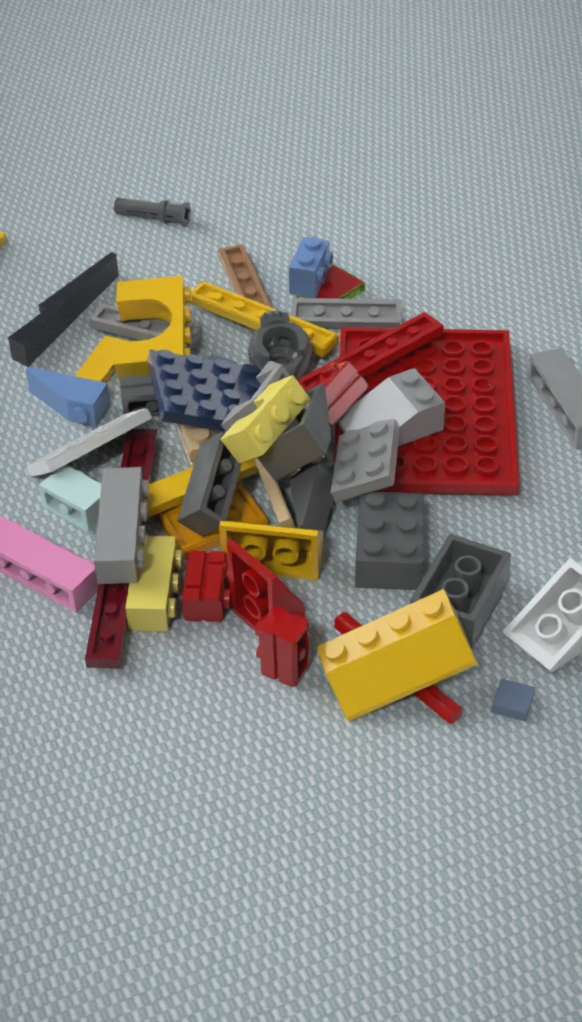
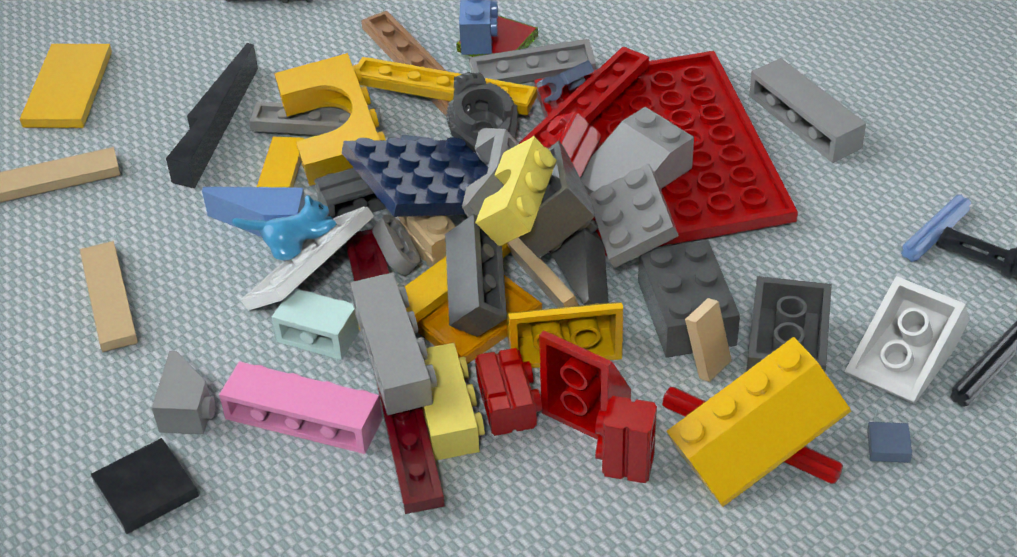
camera: 15 degrees left, 0 degrees up
none -> dark azure animal [232,195,337,261]
none -> light grey beam [372,215,420,275]
none -> sand blue plate [536,60,594,103]
none -> tan tile [685,298,732,382]

